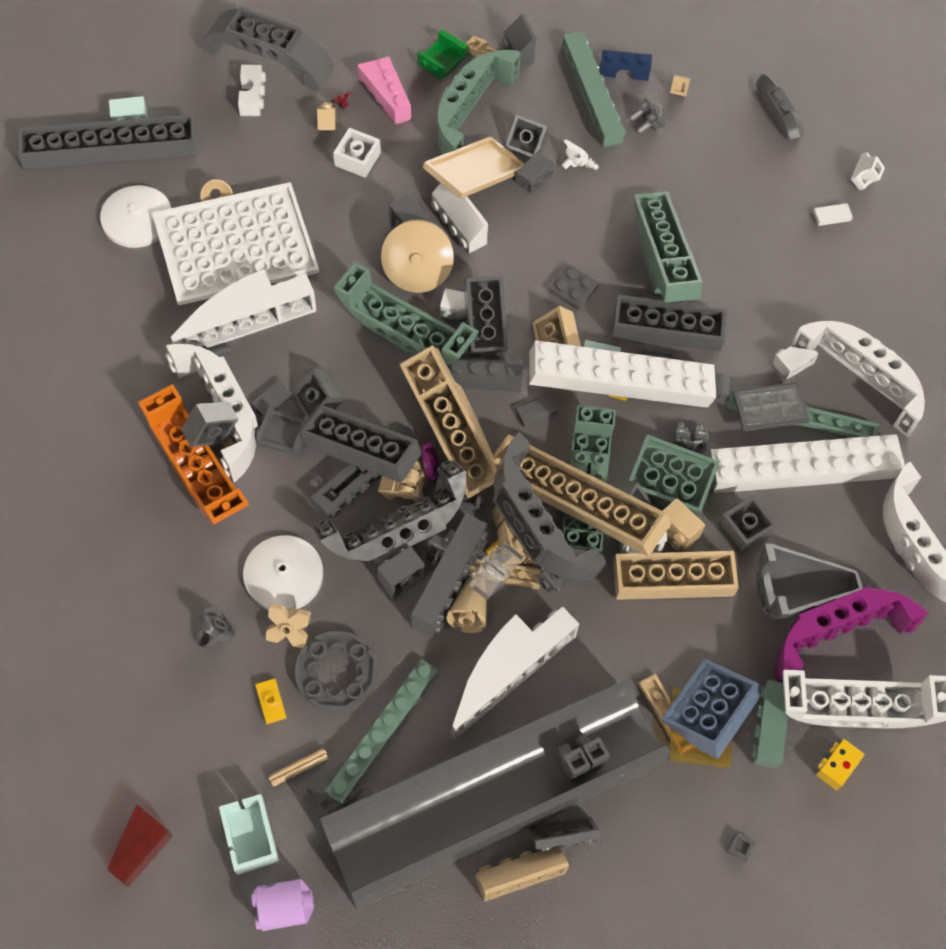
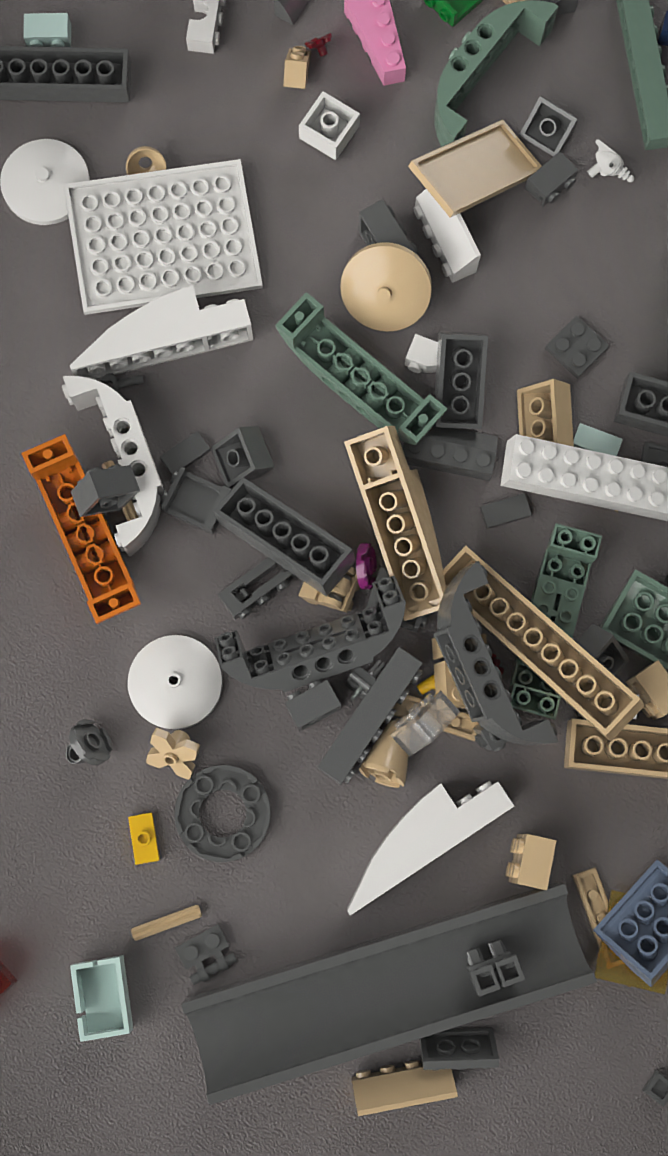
camera: 10 degrees right, 15 degrees up
lavender cylinder [252,879,314,931] -> none
sand green plate [325,659,438,805] -> none
none -> tan piece [506,834,557,890]

